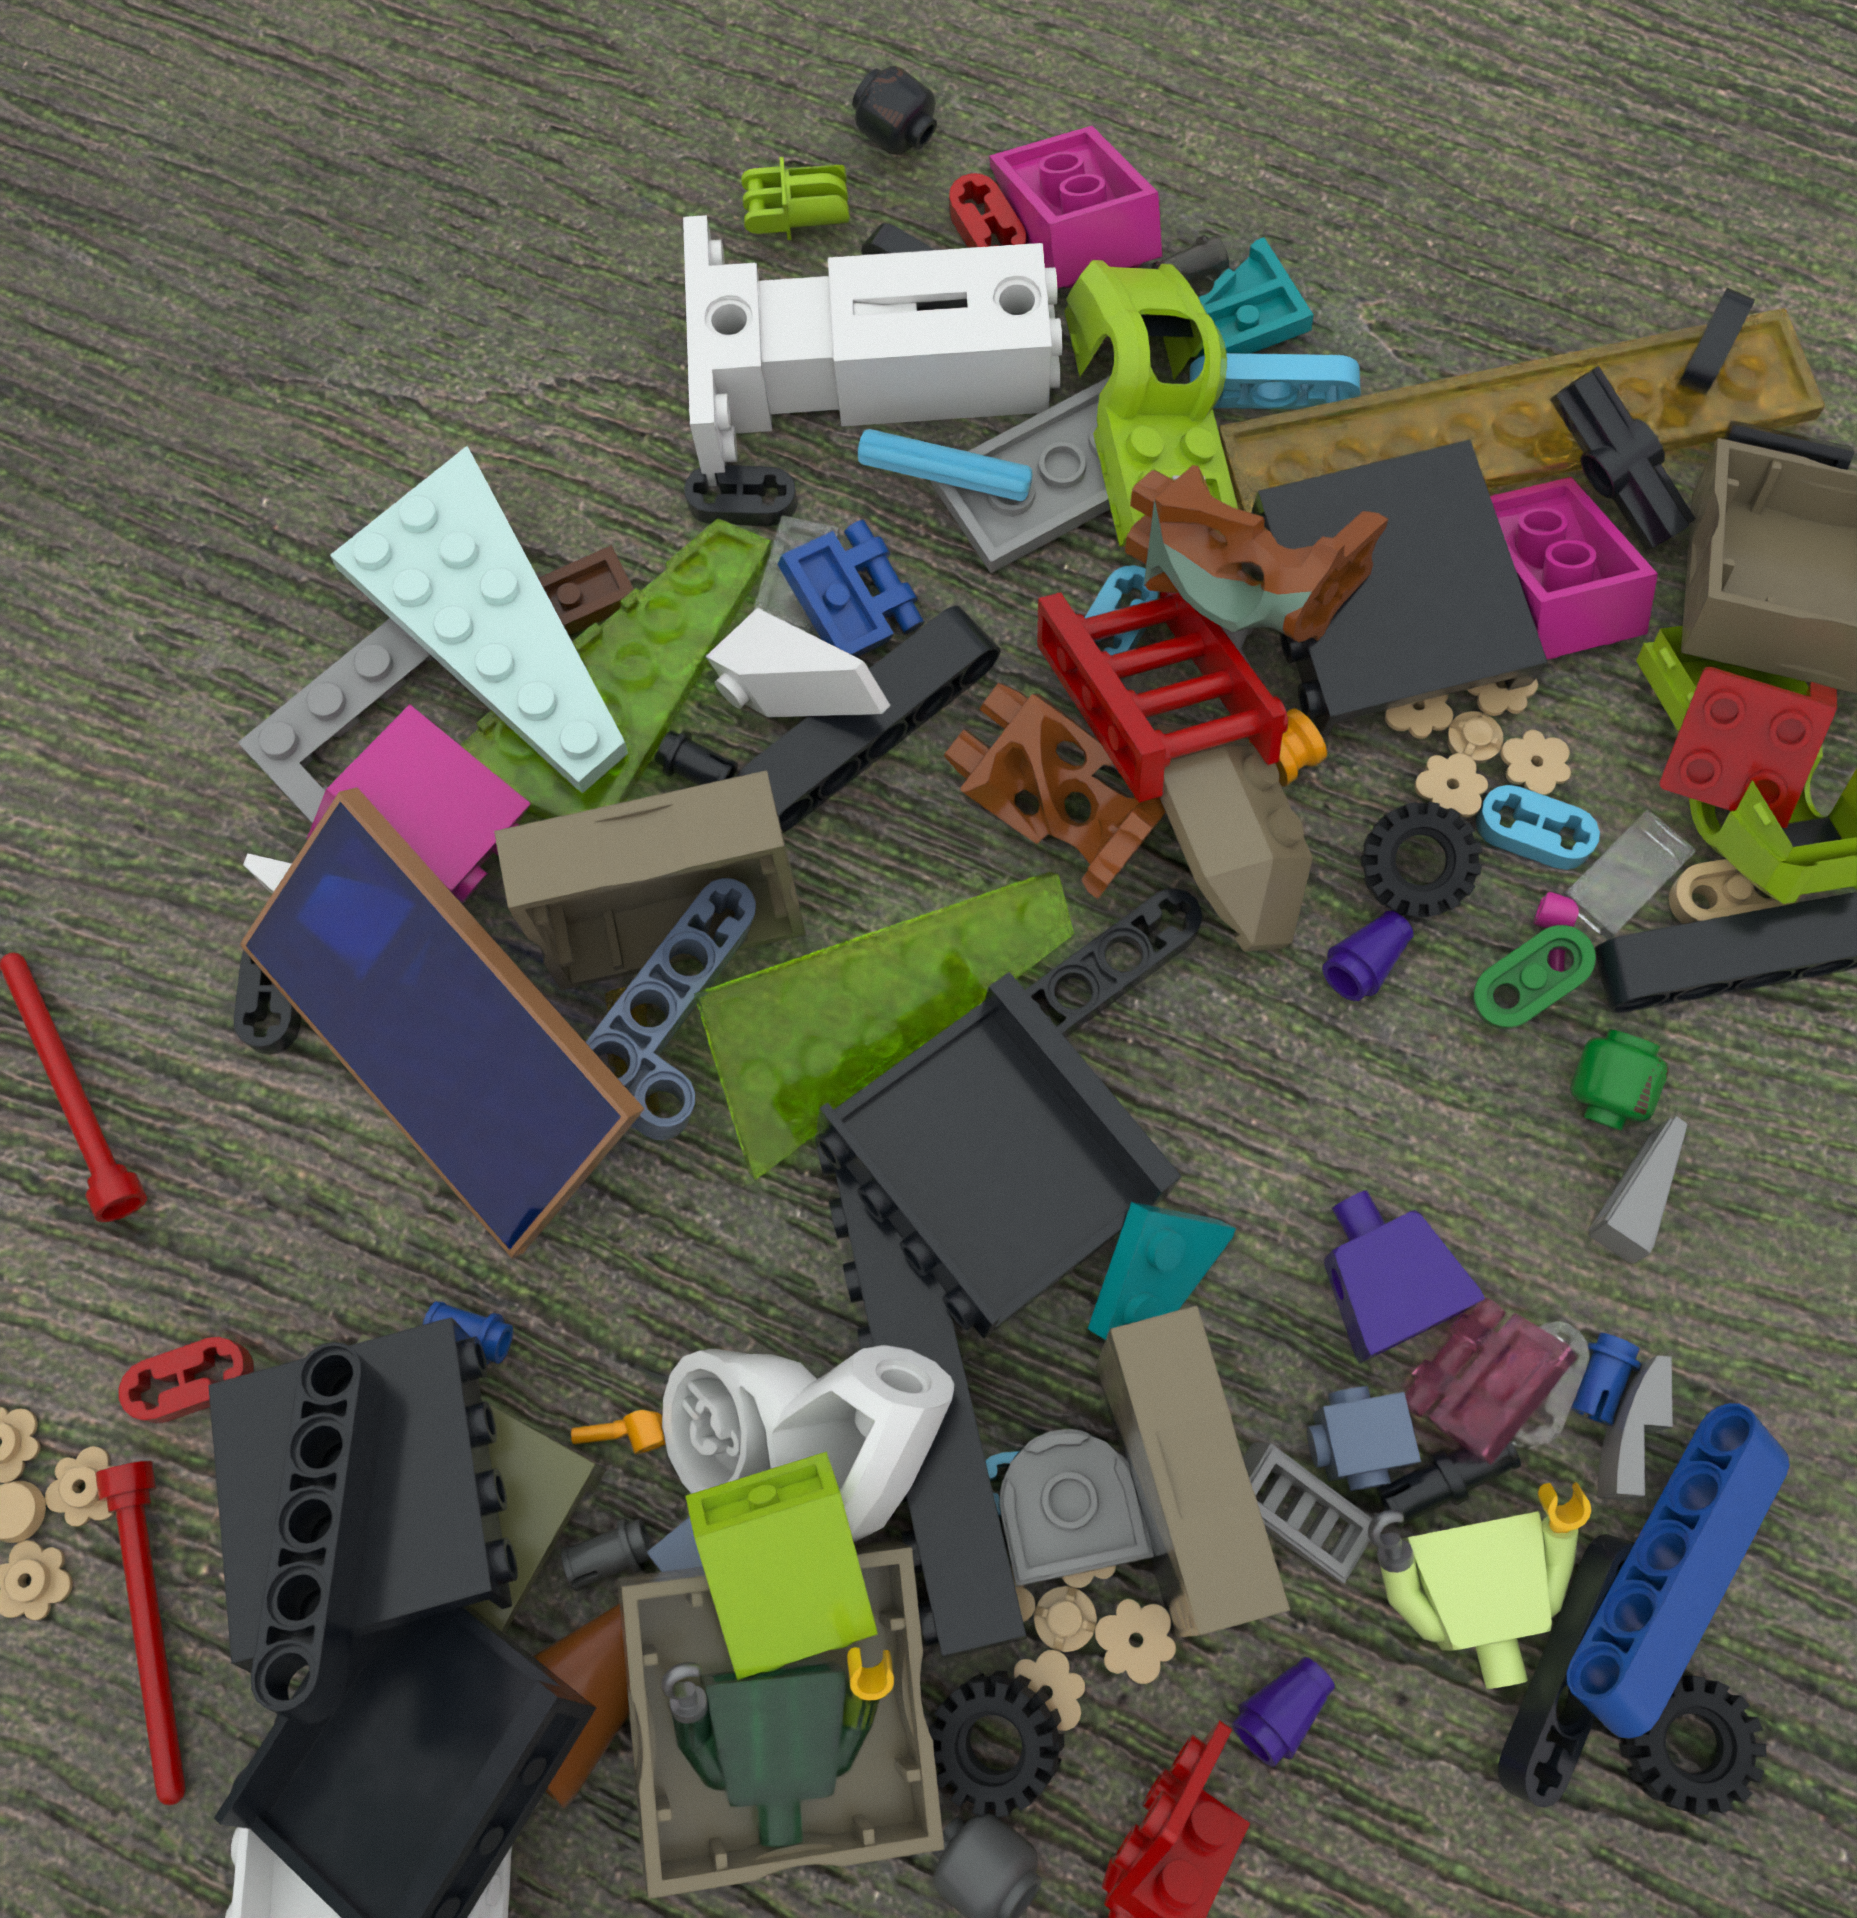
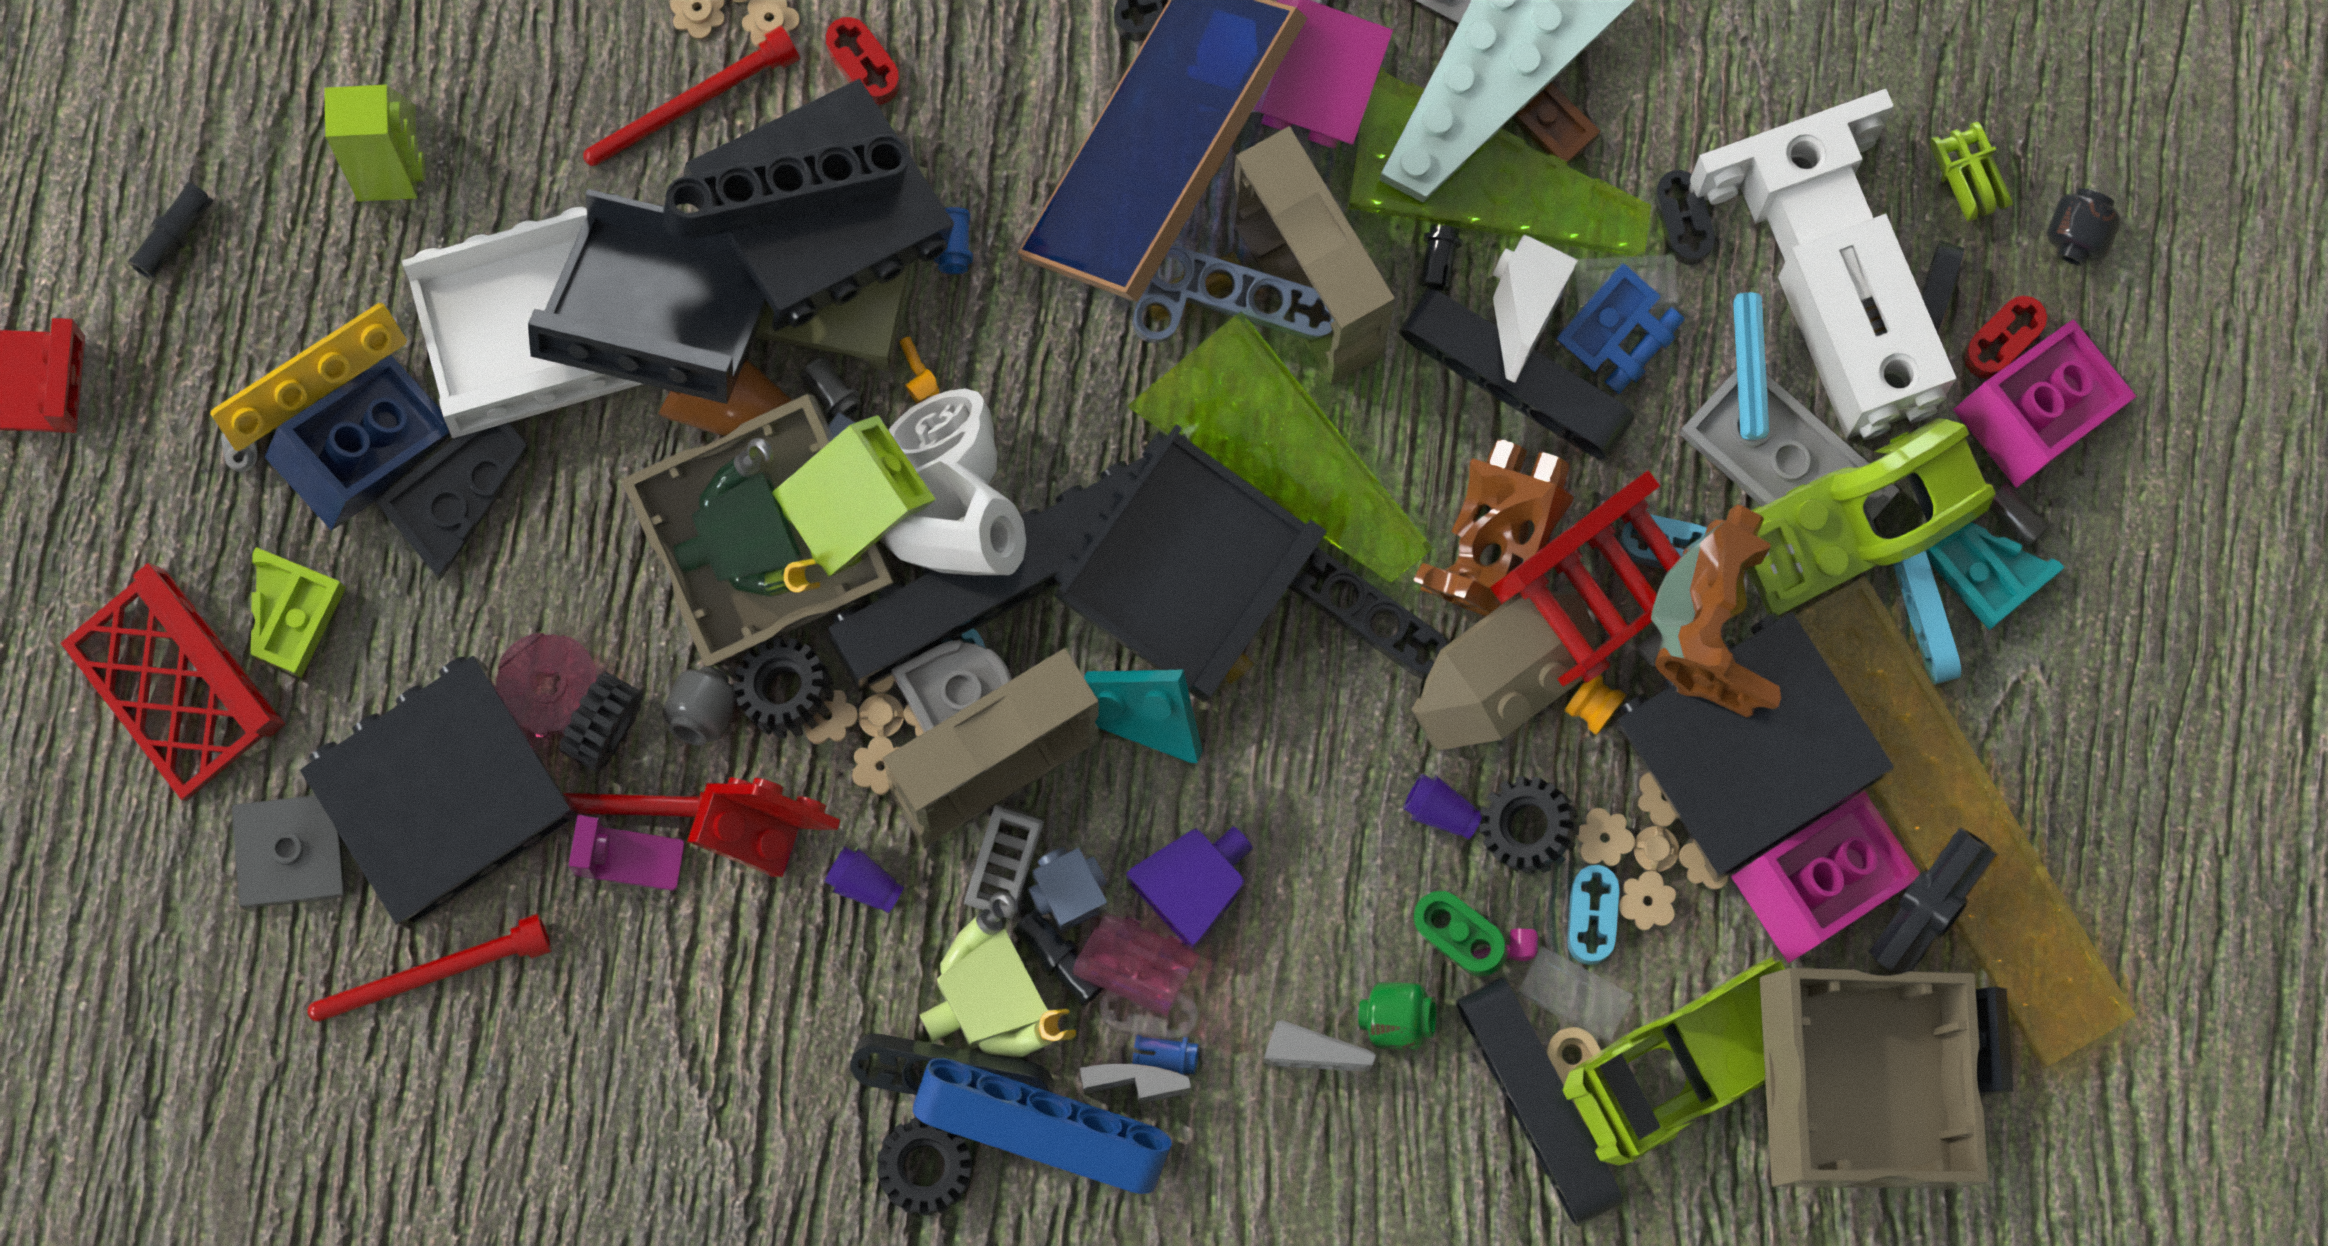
camera: 65 degrees right, 5 degrees up
red bracket [1659,667,1837,828] -> none
black beam [1678,288,1755,396] -> none

